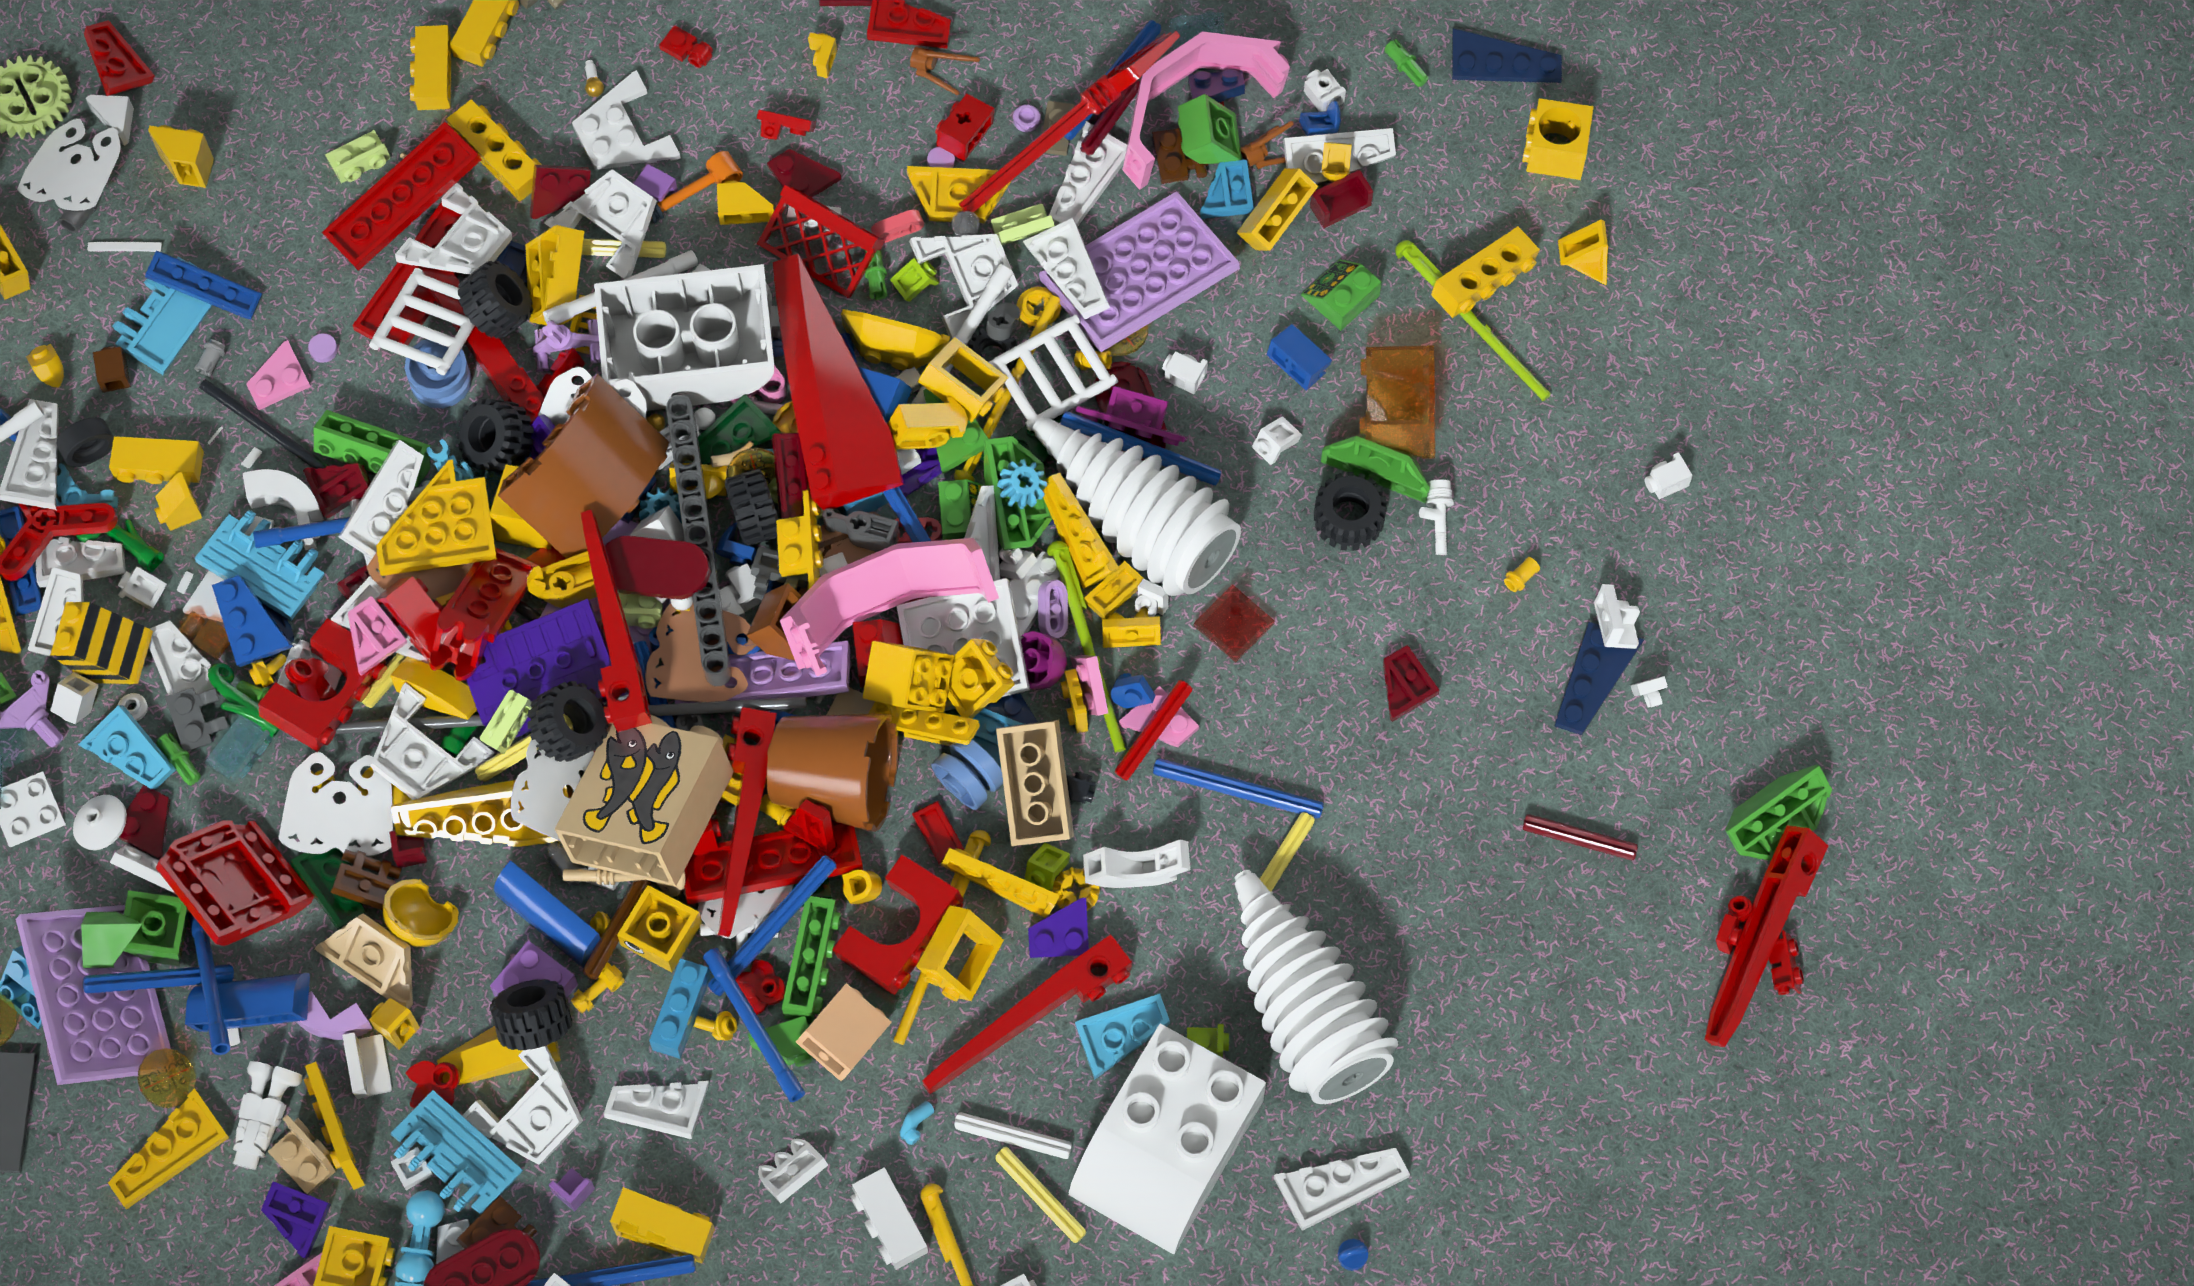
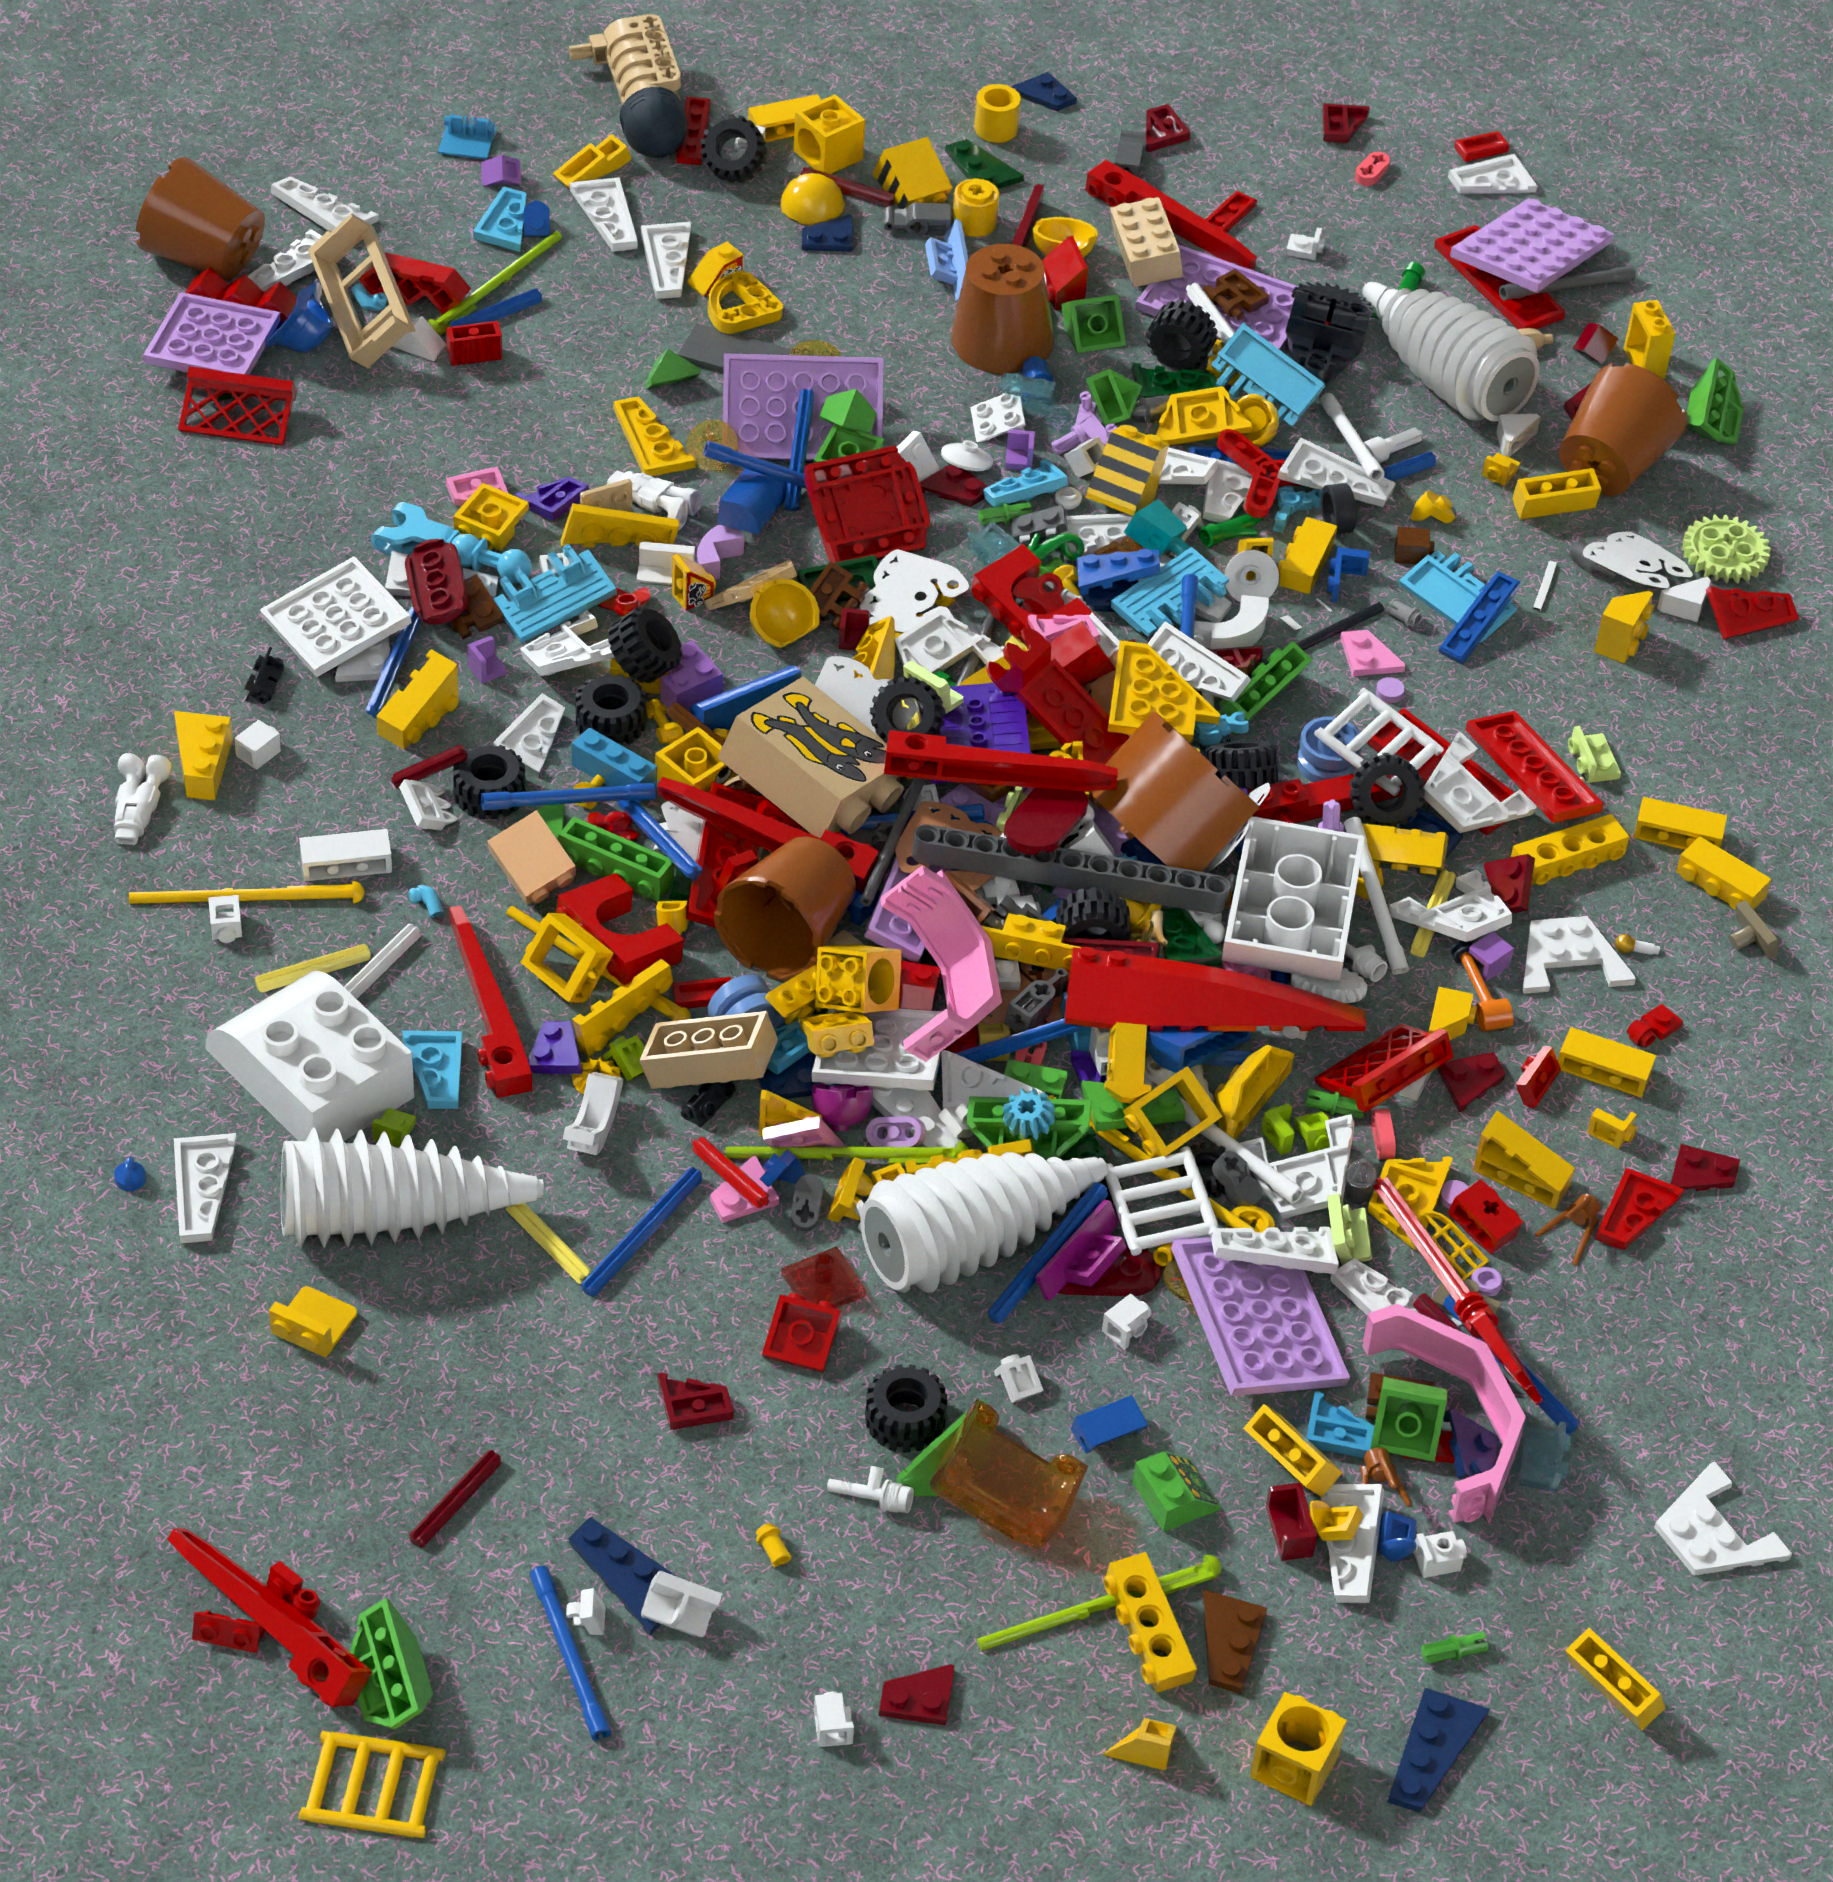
camera: 105 degrees right, 20 degrees down
none -> yellow bracket [269,1286,357,1358]
none -> yellow bar [299,1731,446,1838]
none -> dark red axle [391,745,468,789]
none -> black tyre [453,744,526,819]
none -> blue piece [530,1566,611,1741]
none -> black tyre [575,674,646,746]
none -> bright green slope [645,349,701,389]
none -> red plate [762,1293,843,1373]
none -> dark grey piece [790,1175,823,1231]
none -> dark red wing [878,1664,955,1726]
none -> medium lavender panel [1005,429,1035,470]
none -> teal torso [1123,499,1191,557]
none -> reddish brown wing [1203,1589,1267,1694]
none -> white dish [1224,550,1279,602]
none -> lime bracket [1261,1103,1295,1155]
none -> blue bracket [1327,547,1370,602]
none -> yellow window [1417,1211,1489,1281]
none -> yellow wedge [1473,1110,1575,1210]
none -> yellow brick [1558,1027,1656,1098]

